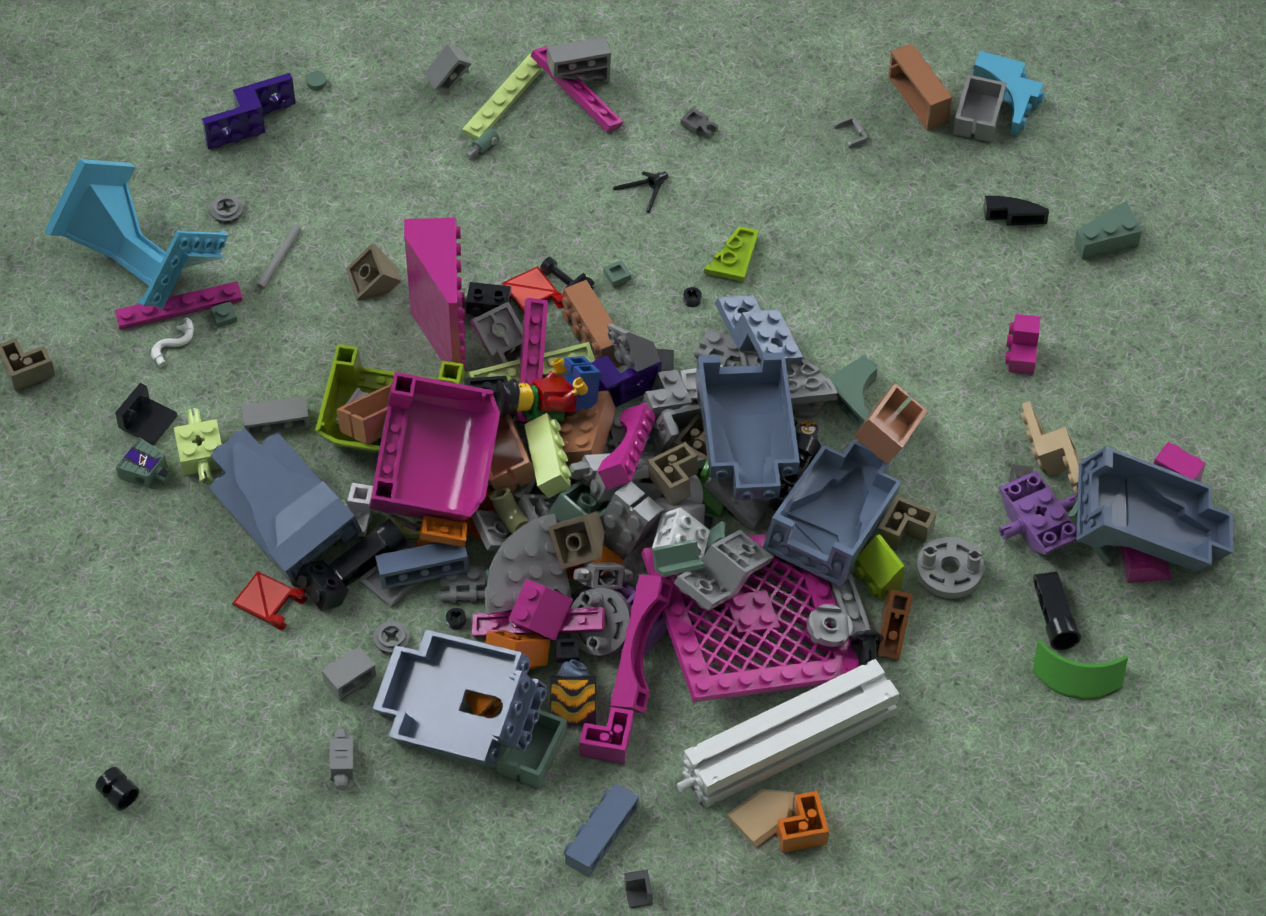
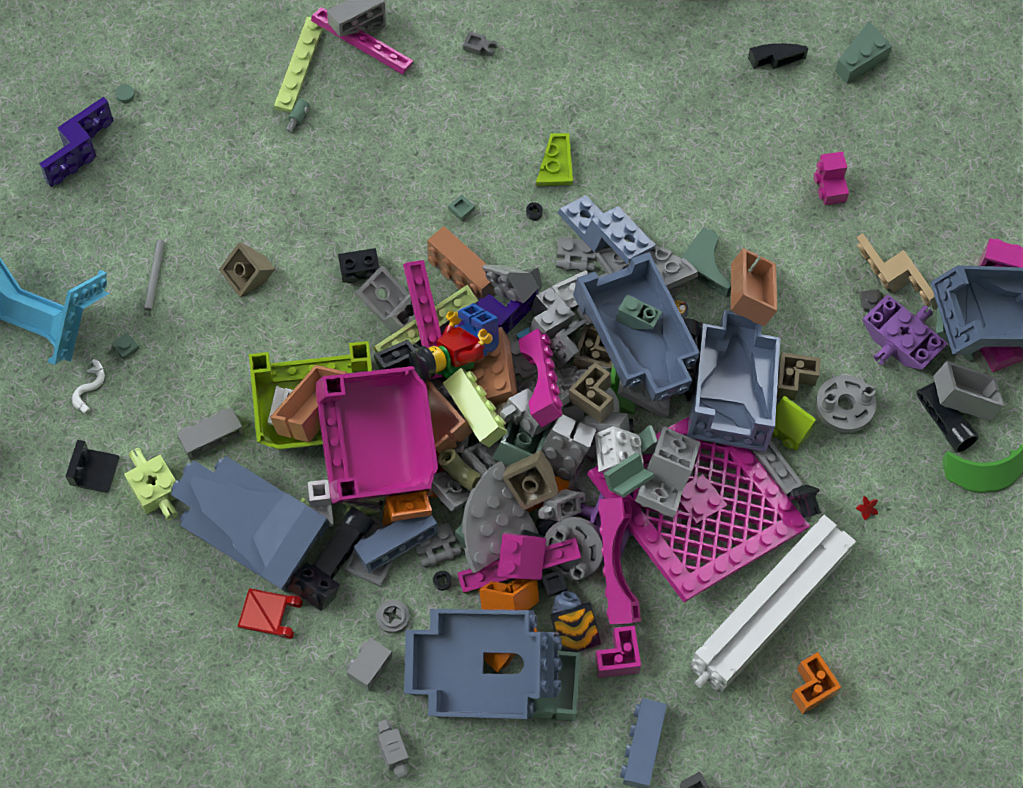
camera: 20 degrees left, 10 degrees up
dark pink plate [115,281,243,330] -> none
sand green torso [116,437,172,488] -> none
light grey gear [210,195,243,223] -> none
dark pink slope [404,217,466,372] -> none
light grey brick [424,44,472,93] -> none
coral flag [502,266,564,313] -> none
black bar [540,257,595,295] -> none
black plant [613,171,669,213] -> none
tan tile [726,789,794,848] -> none
light grey plate [807,604,853,647] -> none
light grey piece [834,116,867,149] -> none
dark orange slope [877,589,913,660] -> none
none -> sand green slope [616,294,662,329]
none -> red plant [856,496,878,520]
none -> light grey piece [933,361,1004,421]

